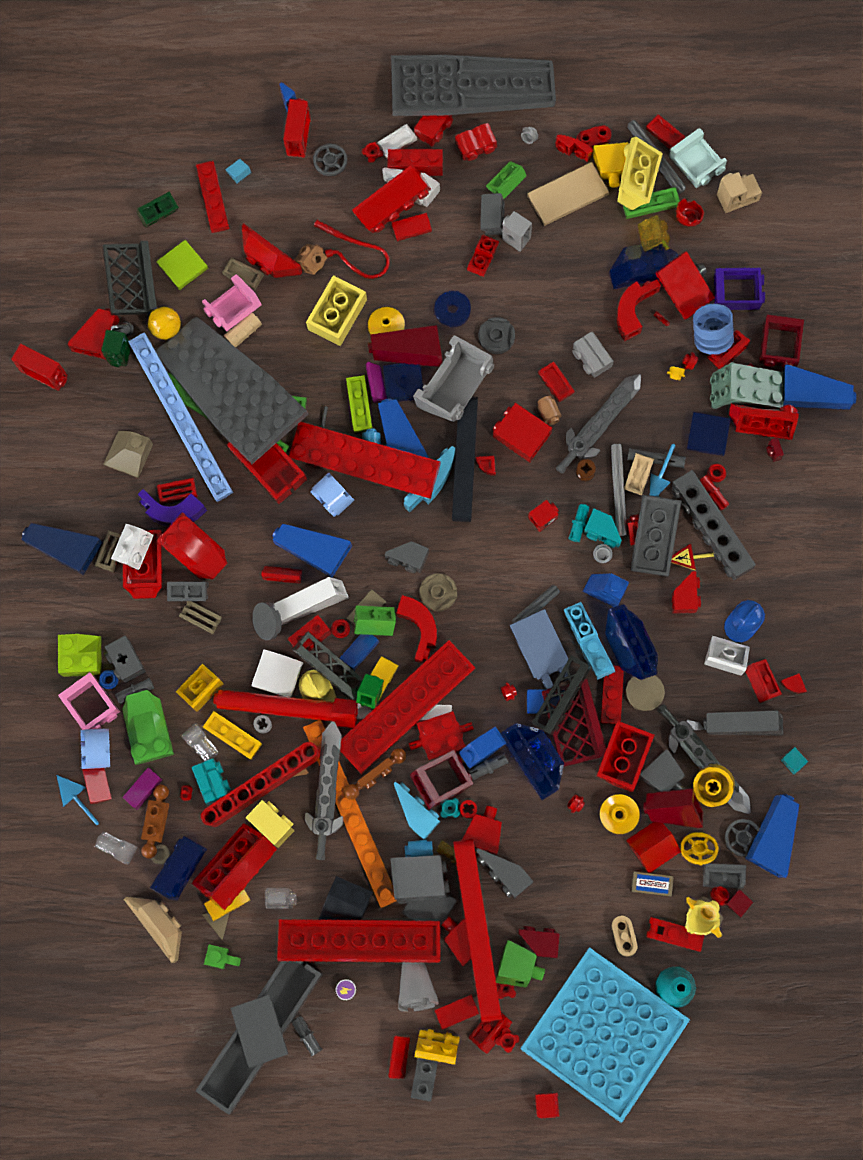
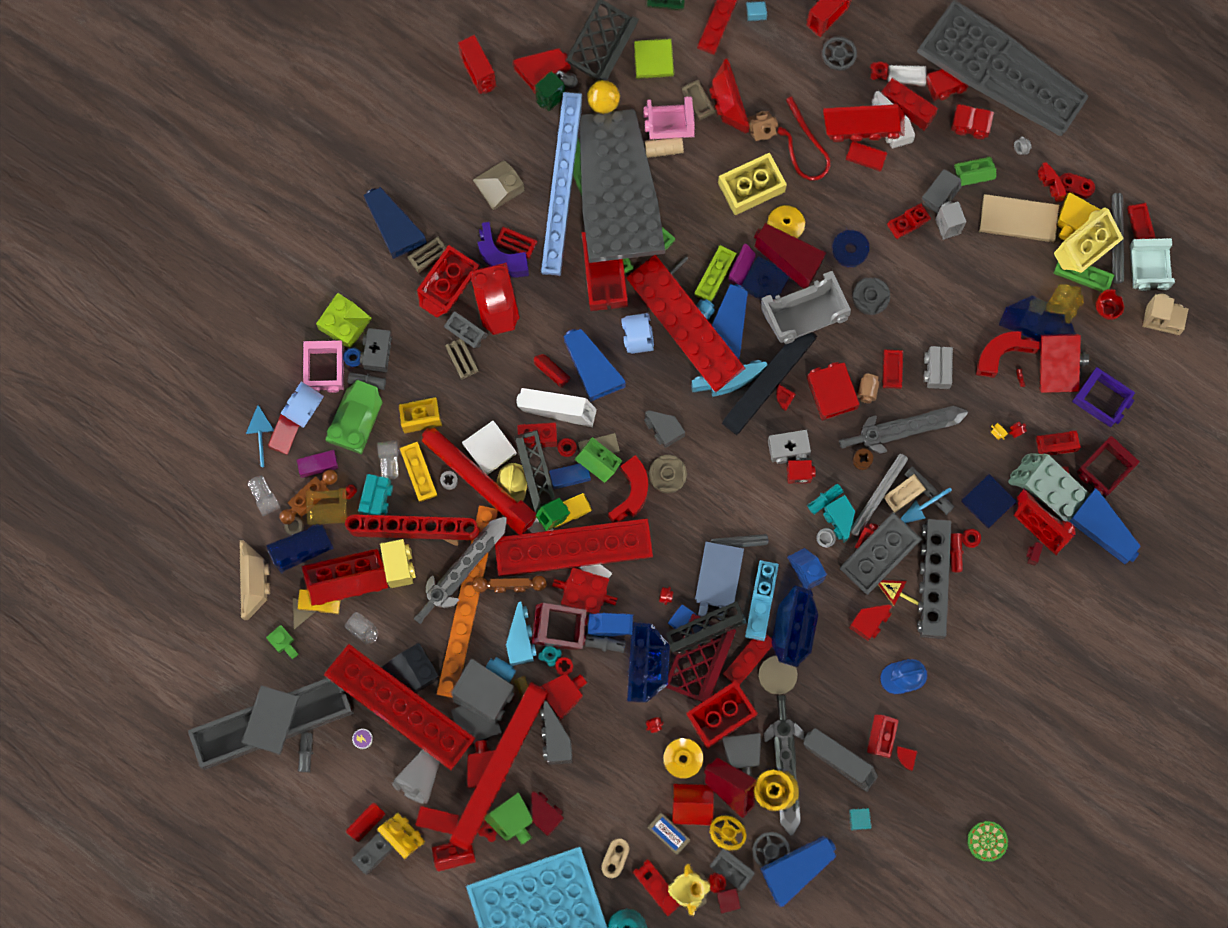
camera: 30 degrees right, 0 degrees up
white bracket [111,524,153,570] -> none
dark grey tile [252,601,282,640] -> none
red plate [495,1028,519,1052] -> none
medium blue wheel [693,304,734,354] -> none
white slope [704,636,750,675] -> none
none -> clear yellow plate [306,488,347,525]
none -> light grey brick [768,430,811,464]

